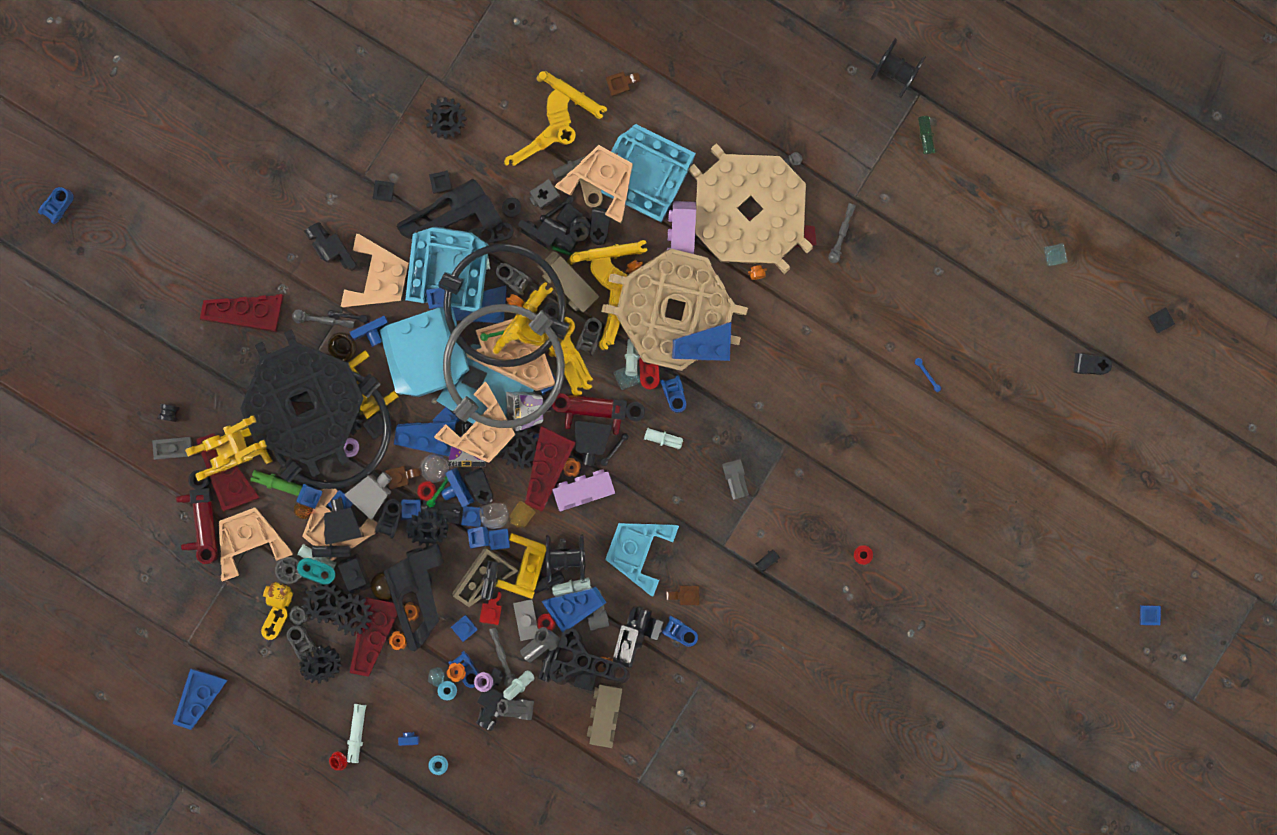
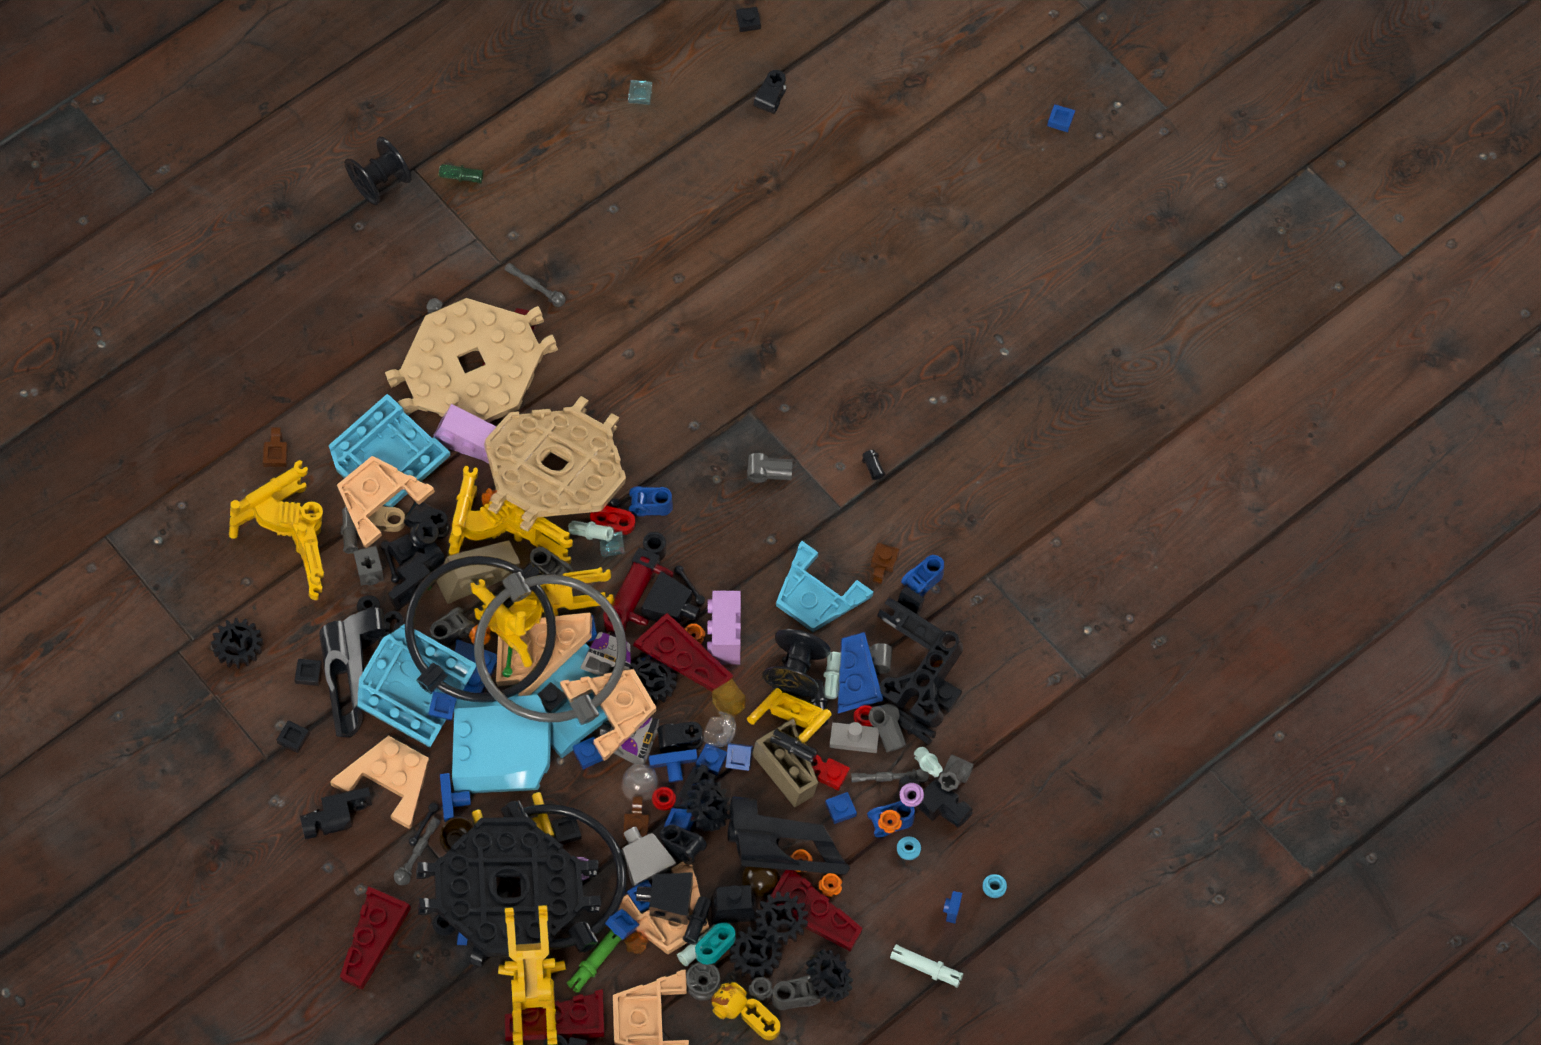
camera: 80 degrees left, 25 degrees down
red plate [329,751,347,770] -> none
blue wing [394,419,457,456] -> none
green hinge [427,476,449,507] -> none
clear light blue plate [428,667,445,687] -> none
blue plate [488,529,510,550] -> none
dark tan wedge [587,683,623,748] -> none
light aqua axle [644,428,683,449] -> none
blue wing [672,322,731,361] -> none
orange plate [748,265,767,280] -> none
red plate [854,545,873,565] -> none
blue hinge [915,358,941,392] -> none

